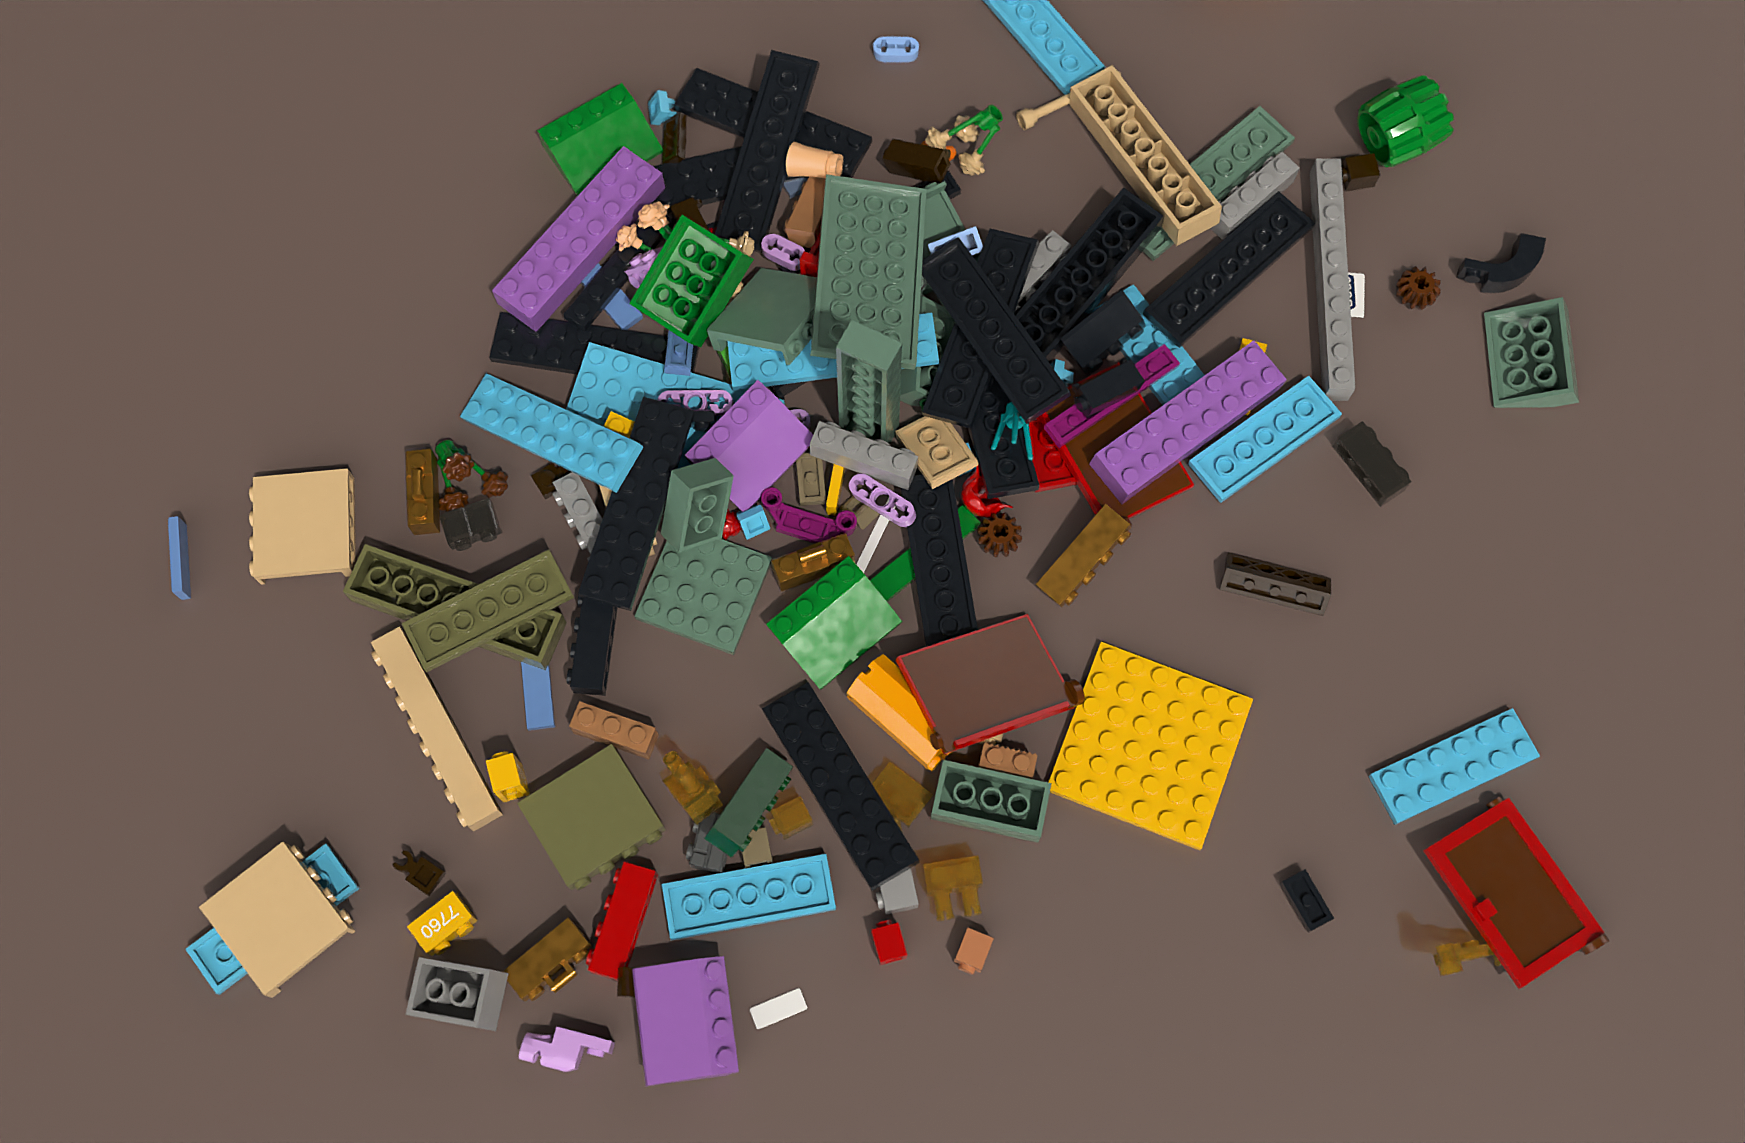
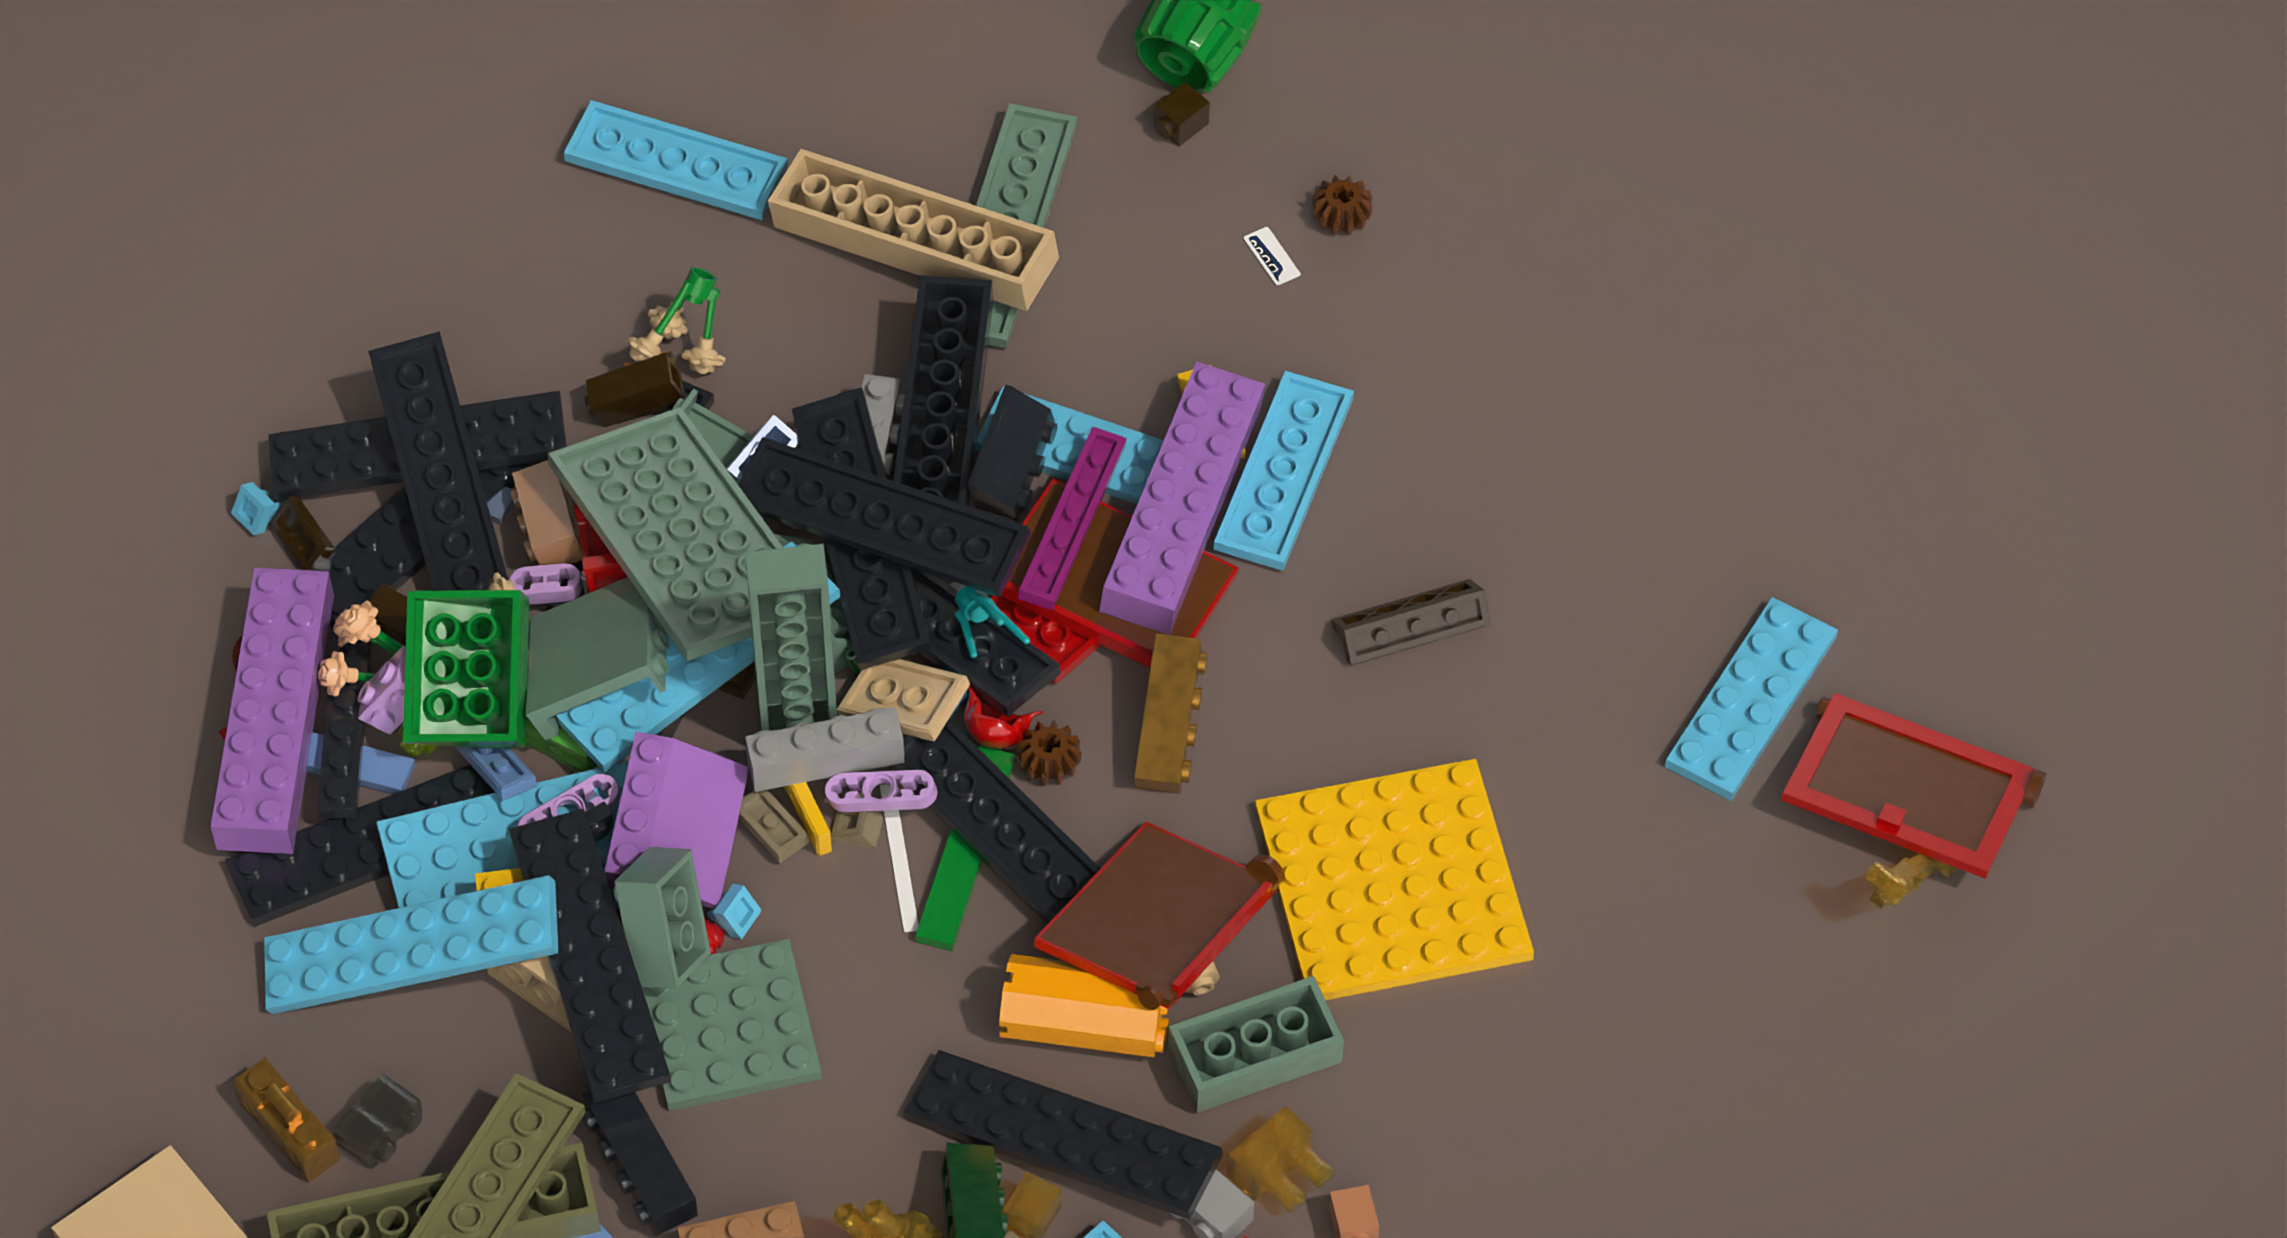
camera: 35 degrees left, 15 degrees down
reddish brown plant [435,440,508,515] -> none
dark brown plate [531,463,572,500] -> none
green slope [537,83,663,196] -> none
light grey brick [552,472,602,562] -> none
magenta plate [761,487,857,544] -> none
slope [766,556,903,690] -> none
pearl gold piece [771,533,855,592] -> none
light nougat plant [786,142,843,179] -> none
clear yellow plate [872,762,933,828] -> none
light blue beam [873,37,919,62] -> none
medium nougat brick [978,742,1037,779] -> none
tan piece [1016,71,1121,130] -> none
black brick [1072,358,1145,418] -> none
black plate [1143,191,1316,348] -> none
light grey brick [1210,152,1300,240] -> none
black plate [1280,869,1335,933] -> none
light grey brick [1309,158,1355,401] -> none
clear smoke brick [1332,421,1412,507] -> none
black arch [1457,233,1546,293] -> none
sand green slope [1484,297,1579,408] -> none

